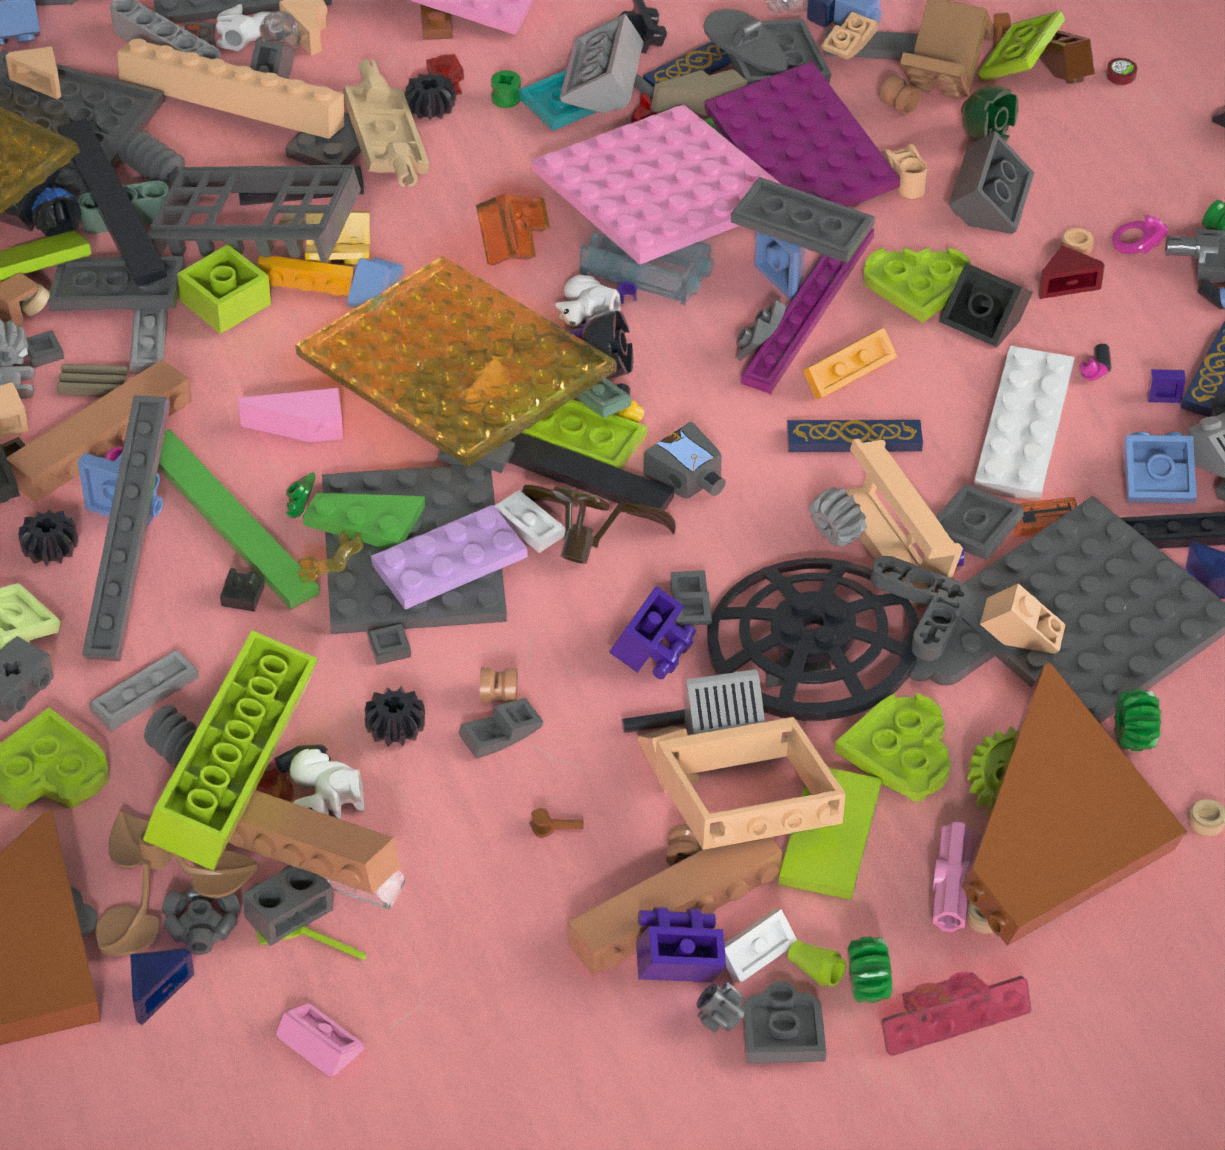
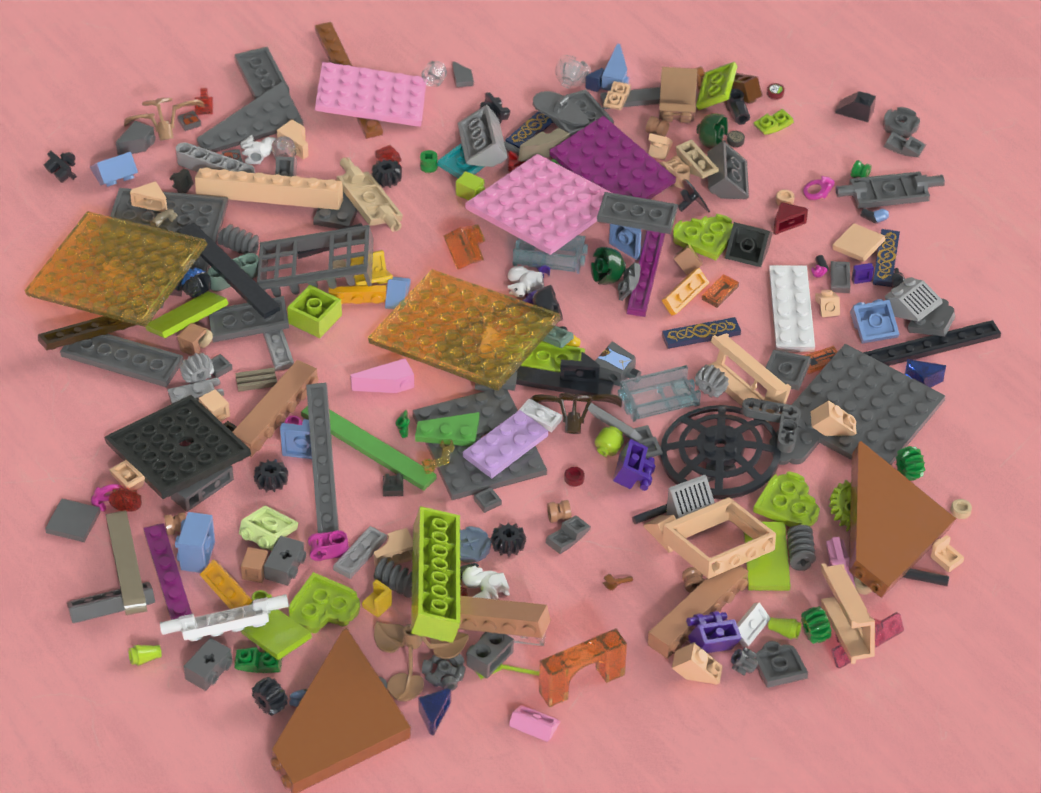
camera: 15 degrees left, 0 degrees up
none -> dark tan arm [150,209,178,229]
none -> pearl dark grey tile [170,169,194,194]
none -> dark pink piece [308,530,349,561]
none -> yellow panel [362,579,392,618]
none -> light nougat arch [374,528,413,567]
none -> lime brick [456,171,485,201]
none -> sand blue tile [460,526,491,563]
none -> clear orange arch [539,628,627,707]
none -> black slope [560,352,600,383]
none -> dark red tile [564,467,585,487]
none -> light grey tile [588,403,642,442]
none -> dark green cylinder [591,247,626,285]
none -> lime head [594,426,624,457]
none -> clear light blue door [618,365,701,422]
none -> light nougat slope [648,133,673,160]
none -> light nougat slope [672,643,722,684]
none -> nougat panel [674,245,703,275]
none -> tan slope [676,139,719,178]
none -> black shield [678,179,710,213]
none -> clear orange tile [702,274,739,308]
none -> black piece [726,89,750,125]
none -> pearl dark grey tile [727,131,745,147]
none -> lime slope [754,109,794,135]
none -> dark grey piece [787,525,816,571]
none -> light nougat bracket [815,290,840,317]
none -> light nougat piece [821,563,875,664]
none -> flat silver tile [830,261,850,293]
none -> light nougat tile [833,223,885,262]
none -> black piece [903,569,949,586]
none -> light nougat bracket [931,535,964,572]

